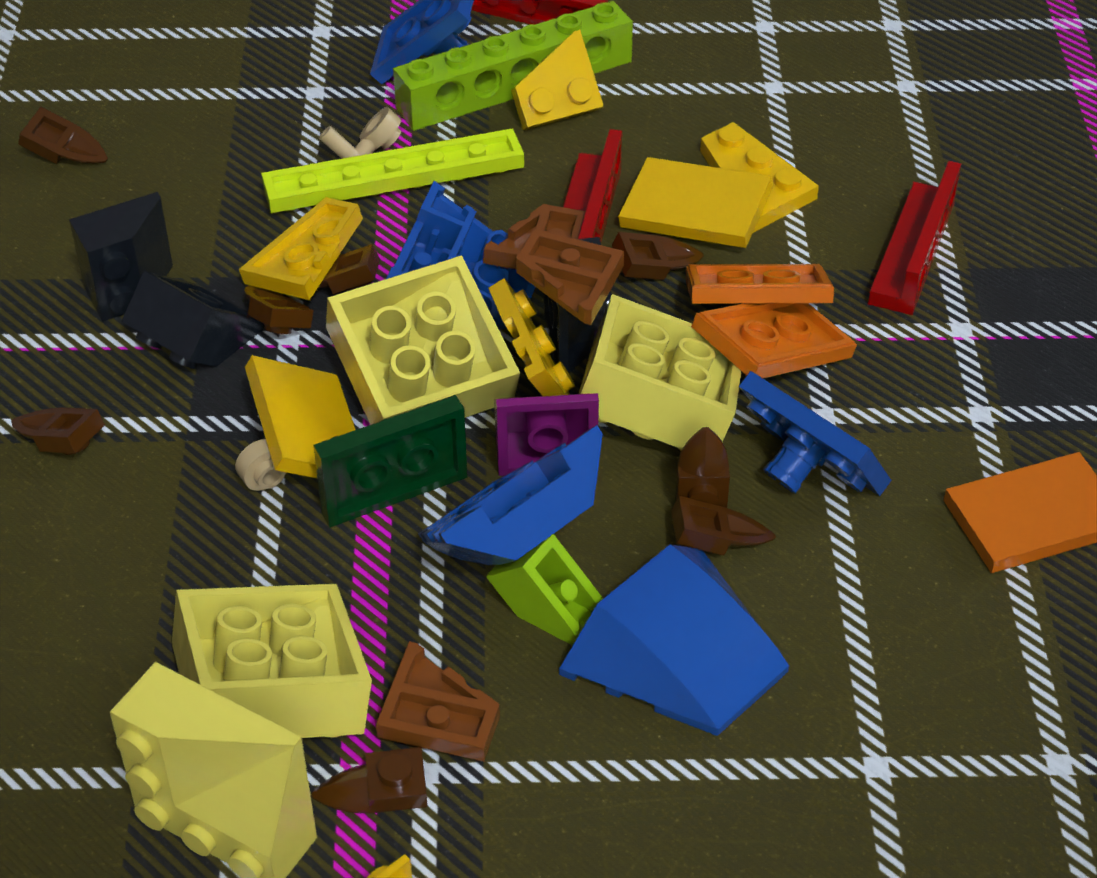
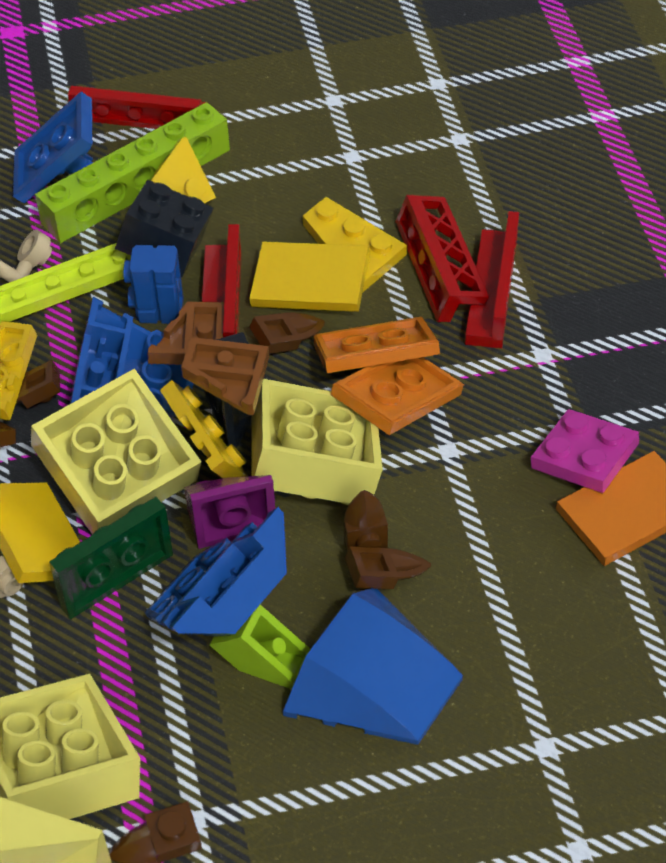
camera: 10 degrees left, 5 degrees up
dark orange wing [376,641,500,762] -> none
blue plate [739,371,892,496] -> none
none -> black brick [115,180,214,277]
none -> blue brick [124,245,184,324]
none -> red fence [395,195,489,322]
none -> dark pink plate [531,409,639,493]

